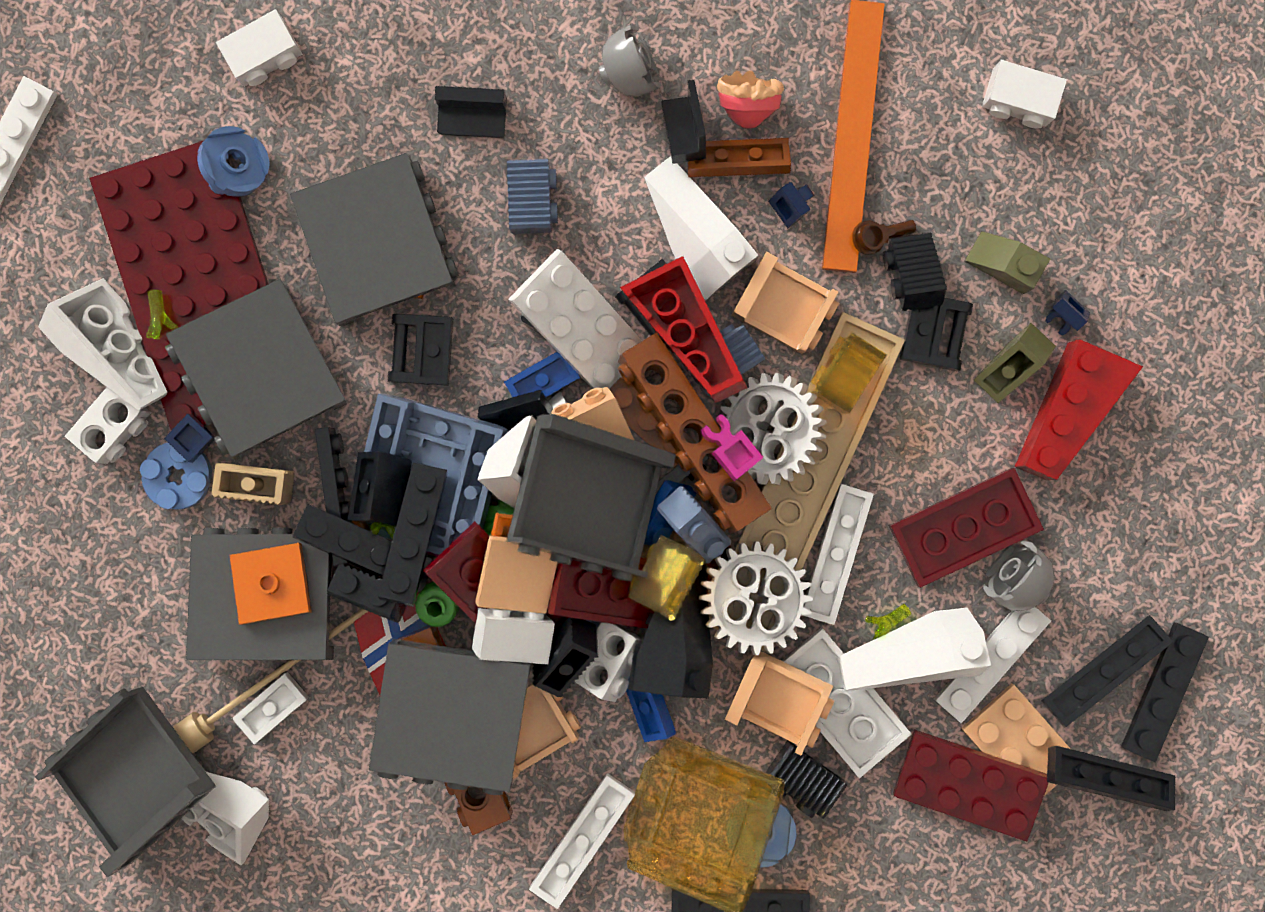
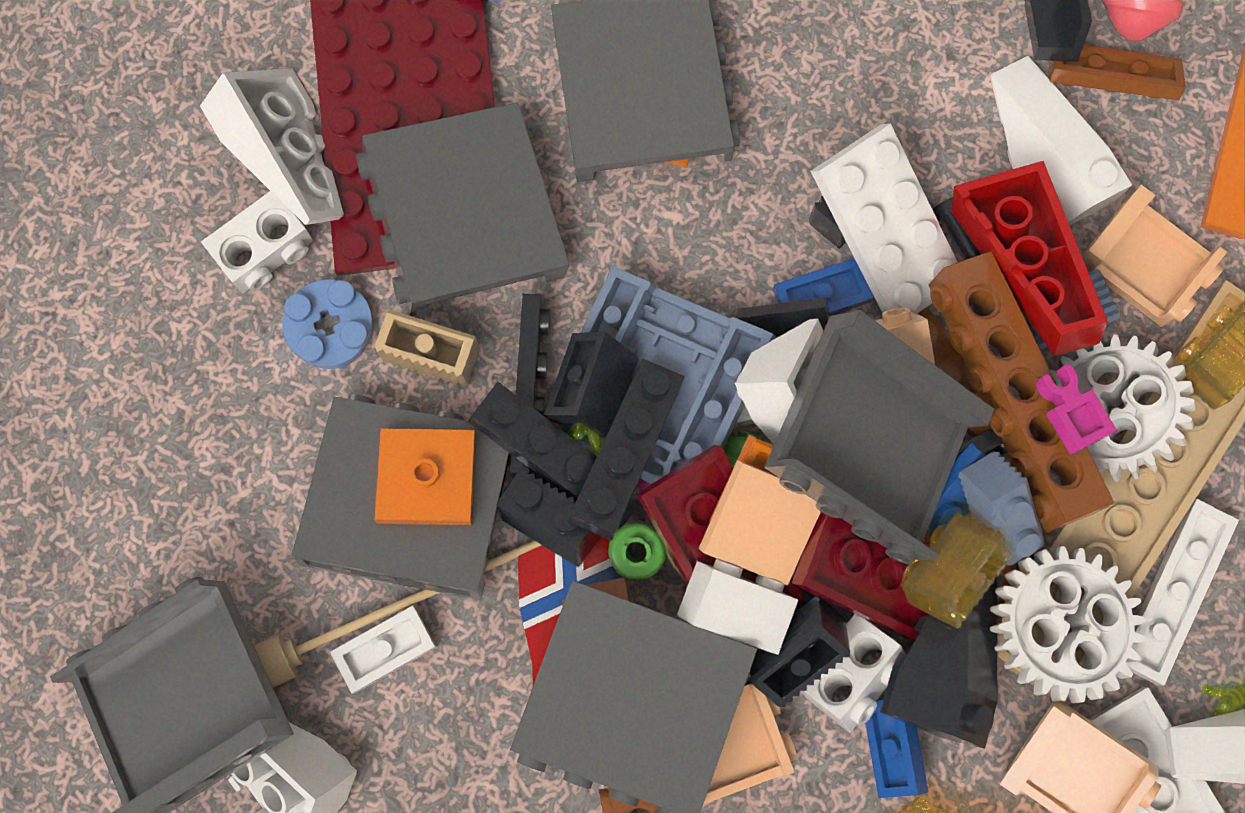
camera: 10 degrees right, 10 degrees down
clear neon green bar [146,290,178,339] -> none
dark blue tile [164,414,215,463] -> none
black plate [387,313,453,386] -> none
sand blue brick [507,159,558,234] -> none
dark blue tile [768,182,815,228] -> none

